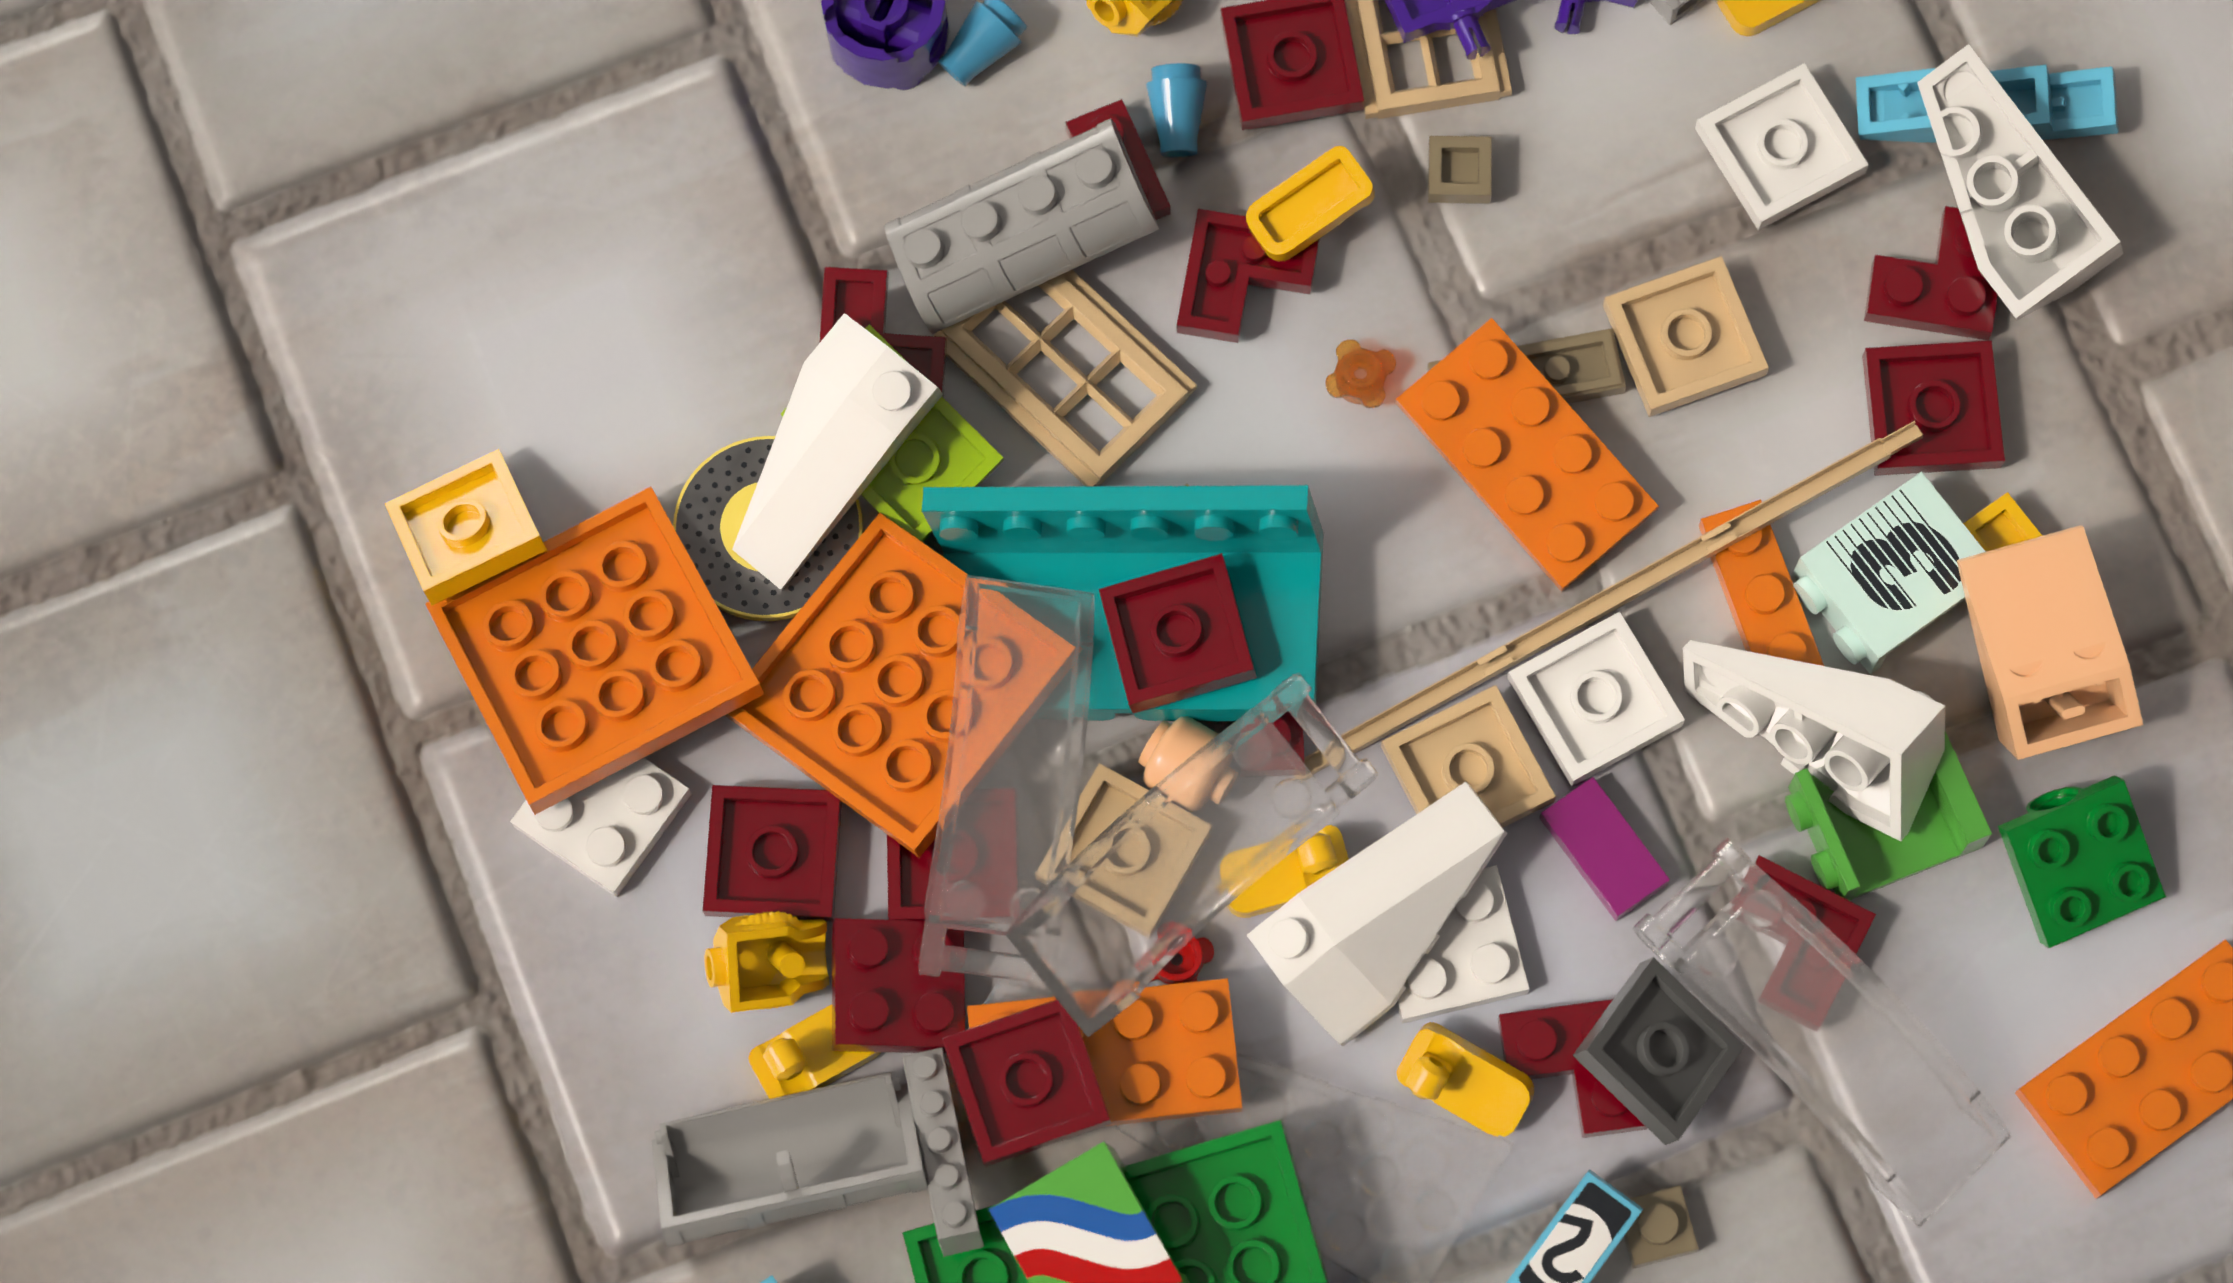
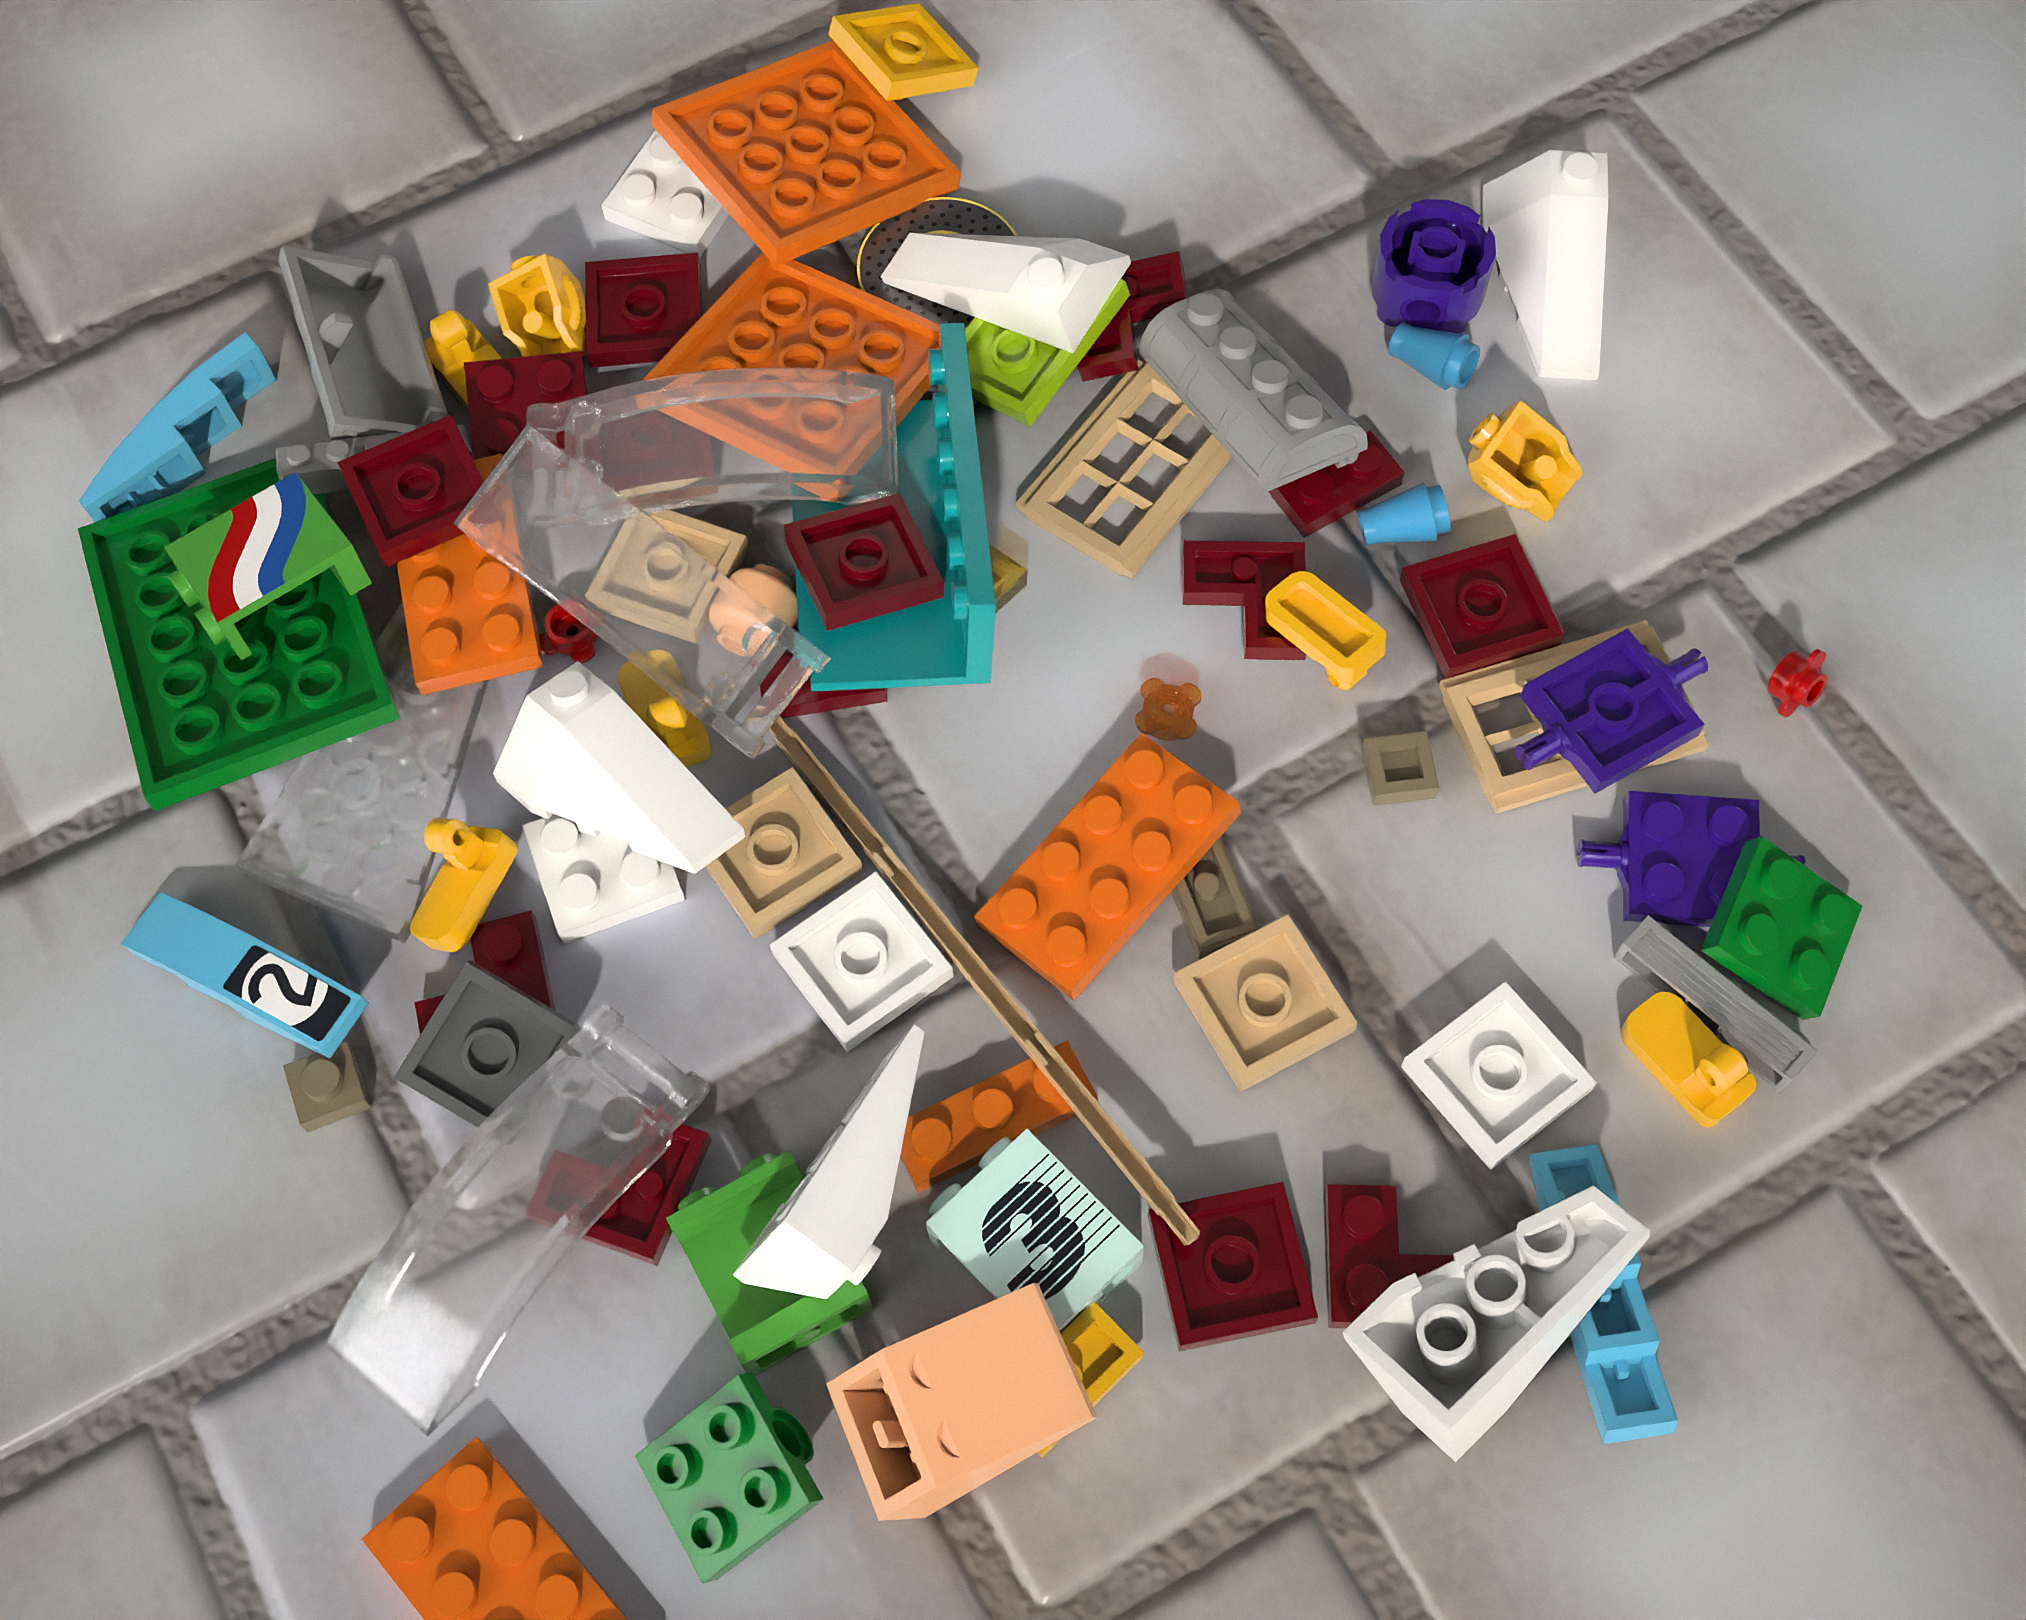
camera: 80 degrees right, 10 degrees down
magenta tile [1539,777,1670,921] -> none

